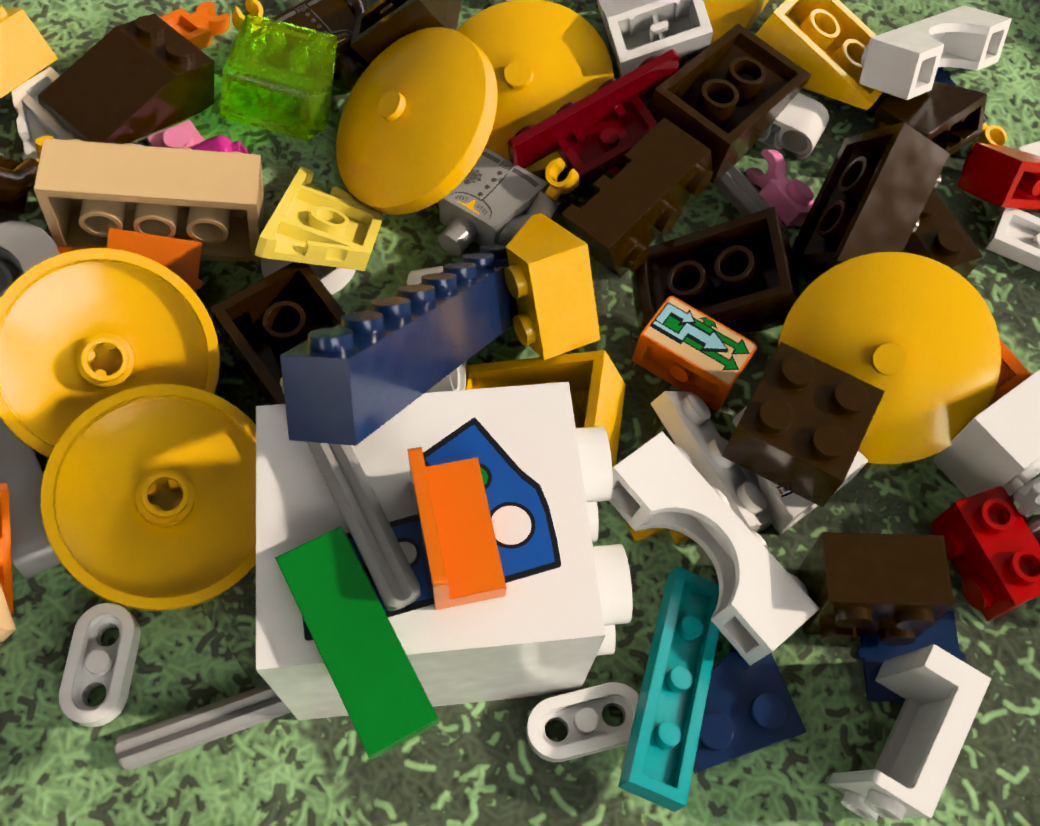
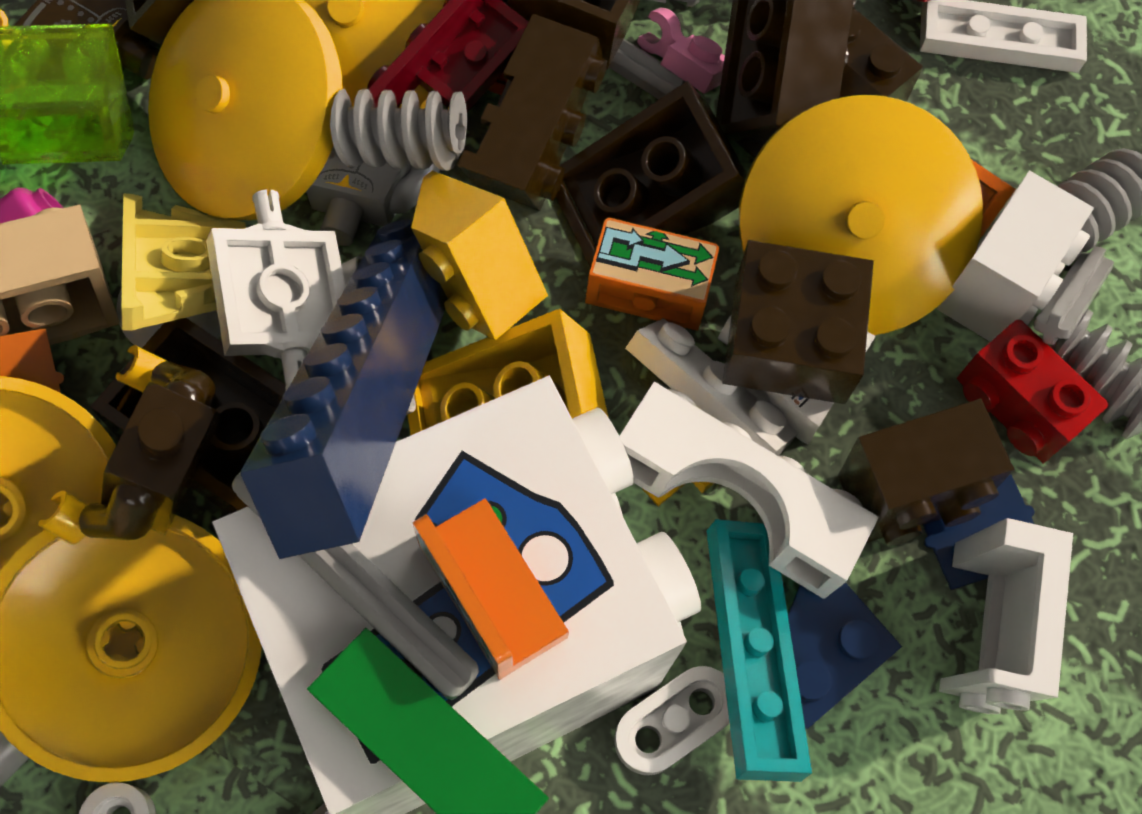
camera: 20 degrees left, 5 degrees up
none -> dark brown torso [38,345,220,545]
none -> white plate [206,189,346,391]
none -> light grey piece [330,88,467,171]

